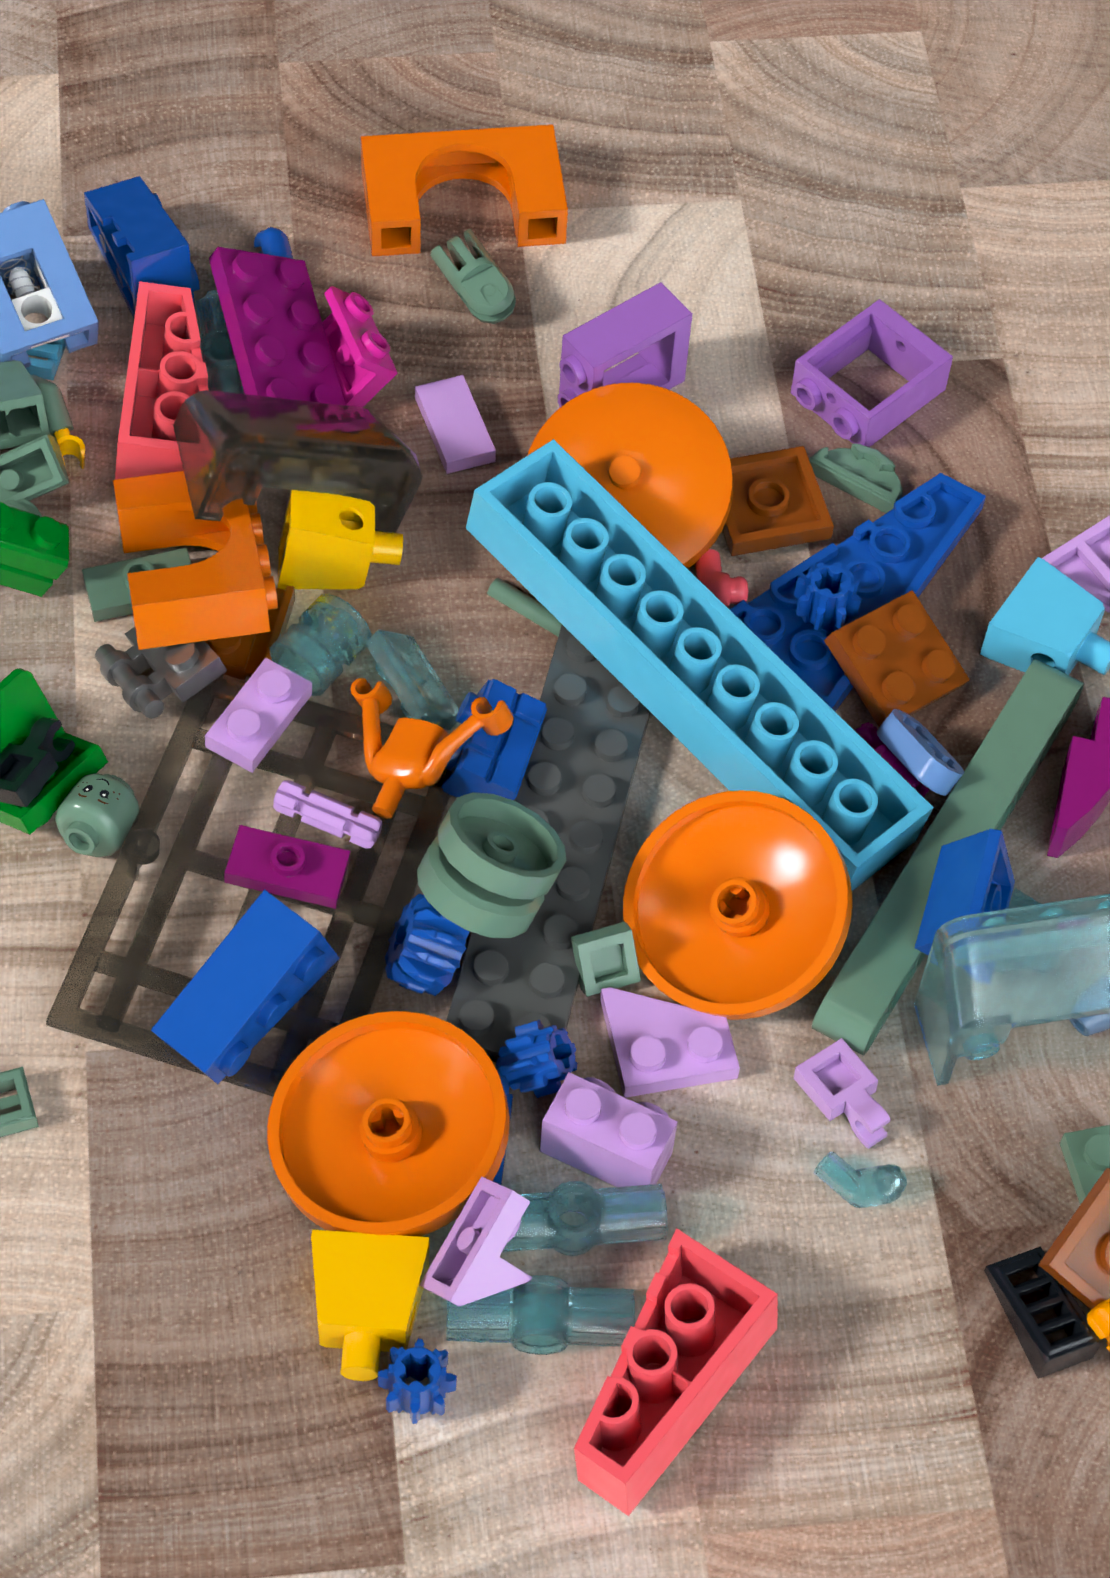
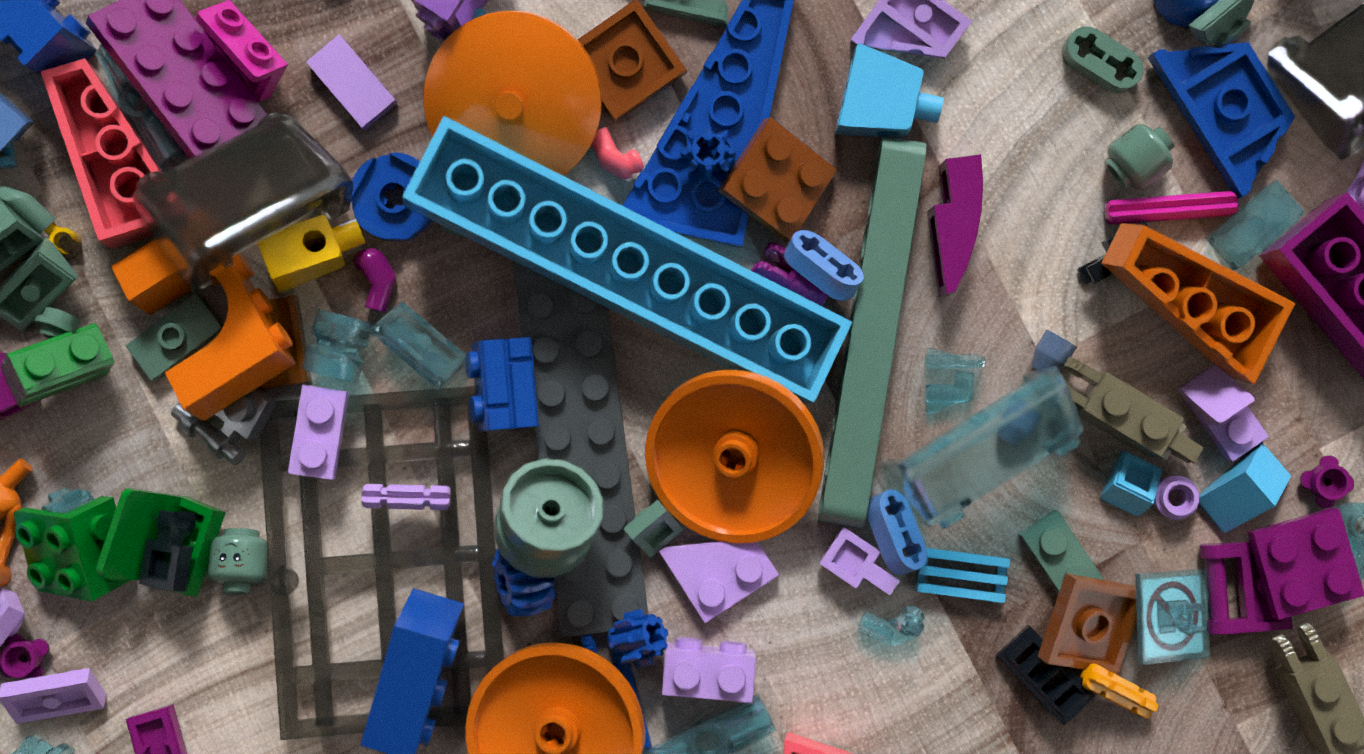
camera: 15 degrees left, 30 degrees up
magenta plate [224,825,350,909] -> none
orange piece [350,678,514,819] -> none
blue slope [915,829,1015,983] -> none
none -> blue plate [349,152,433,242]
none -> magenta arm [354,248,396,313]
none -> medium blue beam [867,489,927,575]
none -> medium azure tile [915,547,1010,603]

